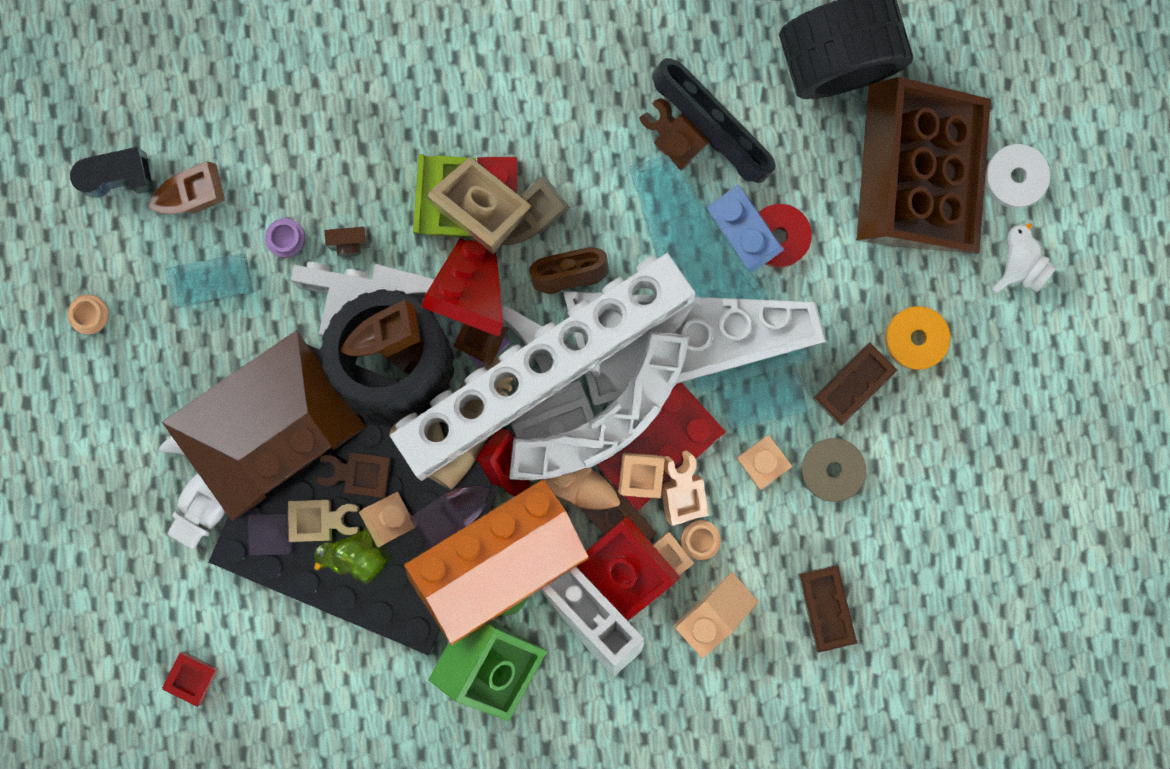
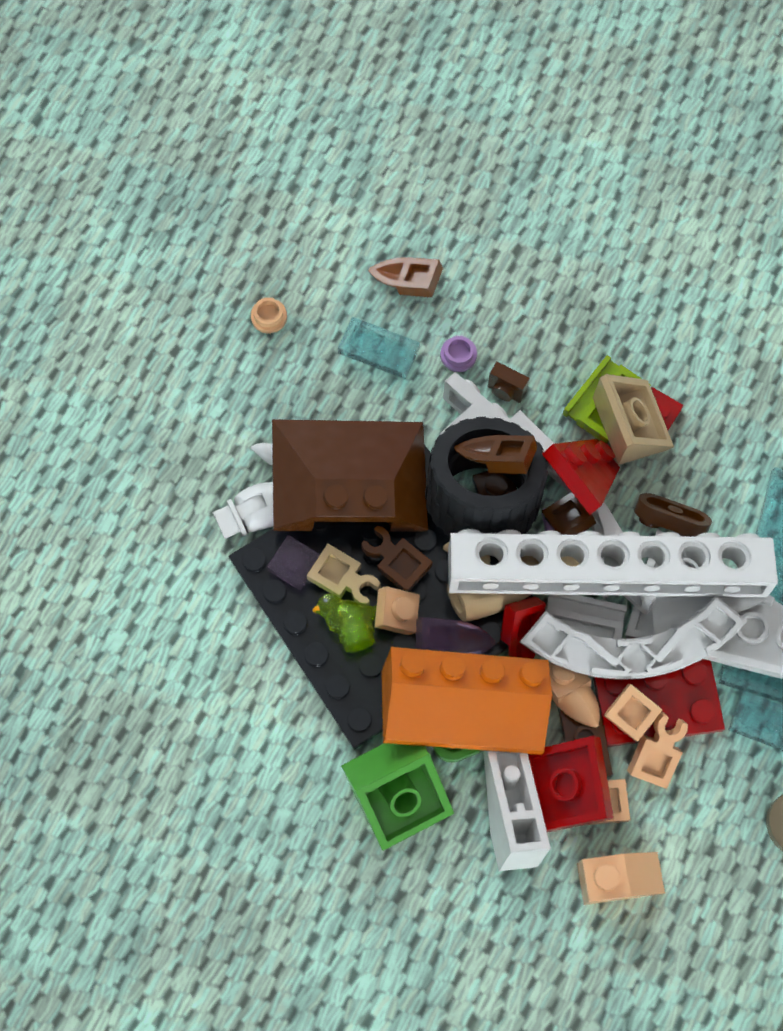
camera: 35 degrees right, 15 degrees down
black leg [70,146,154,198] -> none
red plate [162,651,219,707] -> none
dark tan plate [502,177,570,245] -> none
light nougat plate [681,520,721,560] -> none
light nougat plate [736,435,793,490] -> none
reddish brown plate [798,564,857,653] -> none

